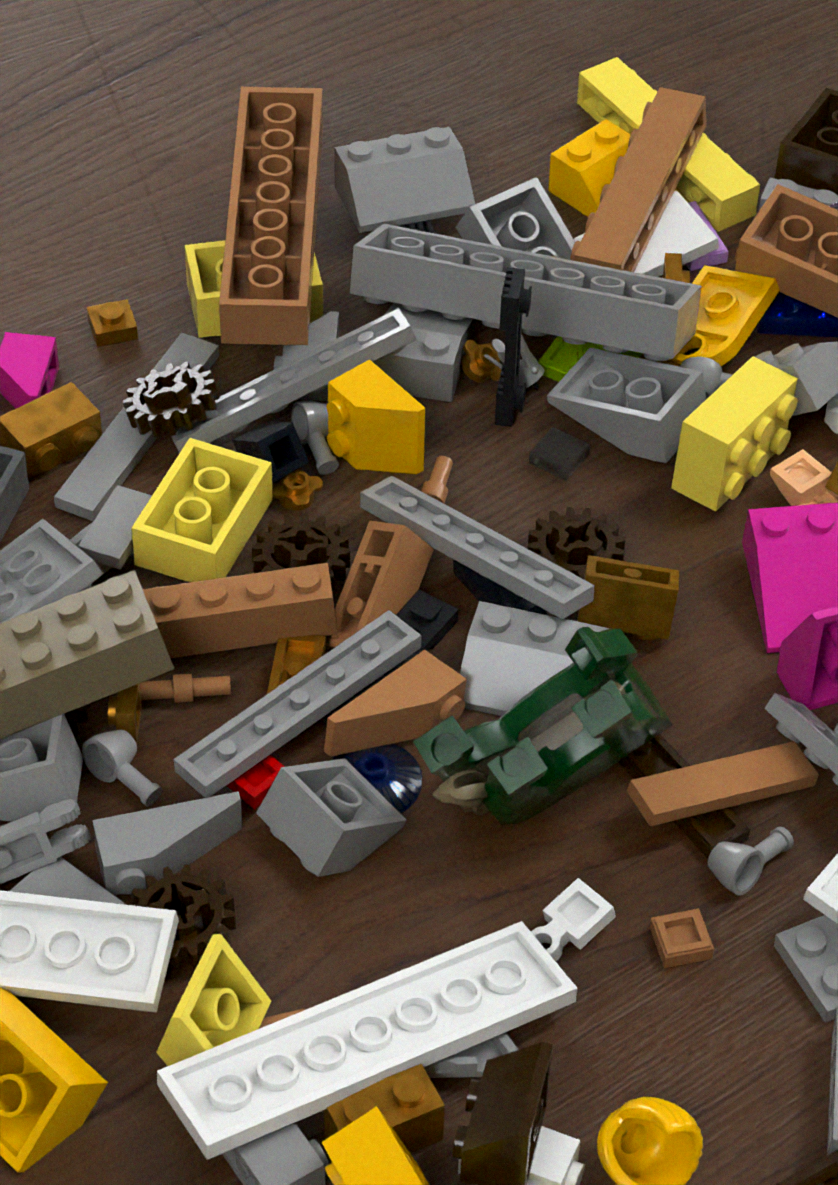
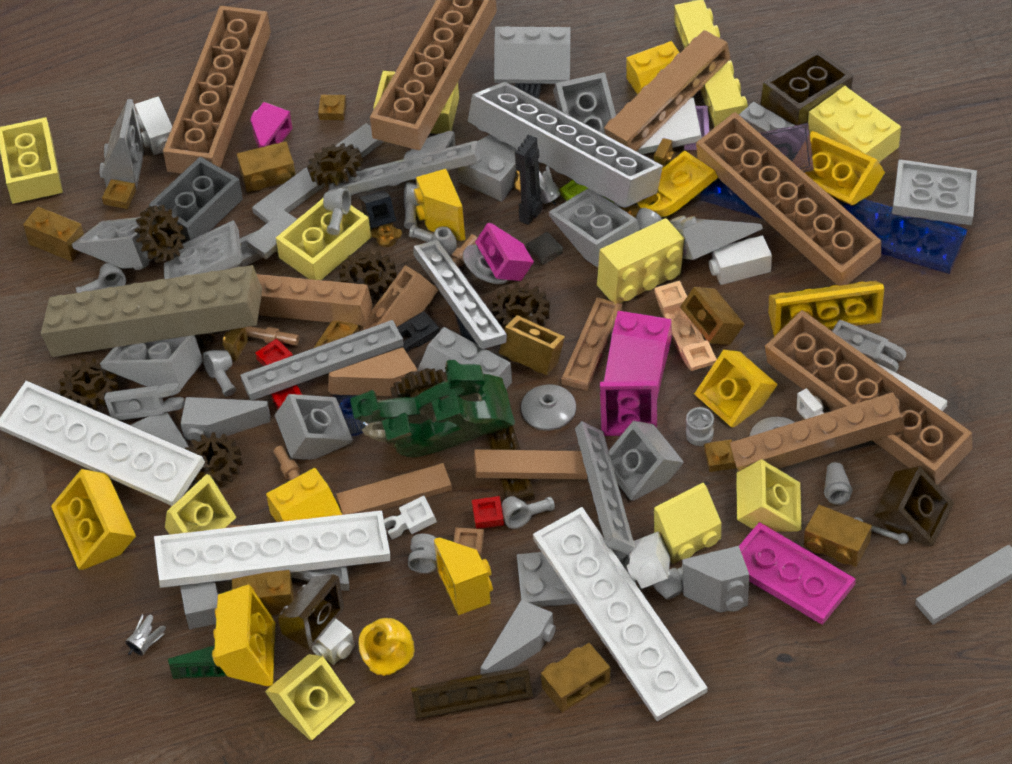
camera: 25 degrees right, 5 degrees up
none -> red plate [255,338,293,366]
none -> yellow slope [266,468,342,522]
none -> medium nougat bar [274,446,300,481]
none -> light grey bar [323,188,351,235]
none -> medium nougat tile [336,463,452,515]
none -> dark brown gear [390,368,447,399]
none -> light grey wheel [408,534,437,573]
none -> light grey bar [409,225,457,255]
none -> yellow slope [434,538,493,616]
none -> light grey dish [463,245,508,284]
none -> red plate [472,496,504,529]
none -> dark pink slope [475,223,534,281]
none -> light grey dish [521,385,576,431]
none -> medium nougat tile [561,298,622,391]

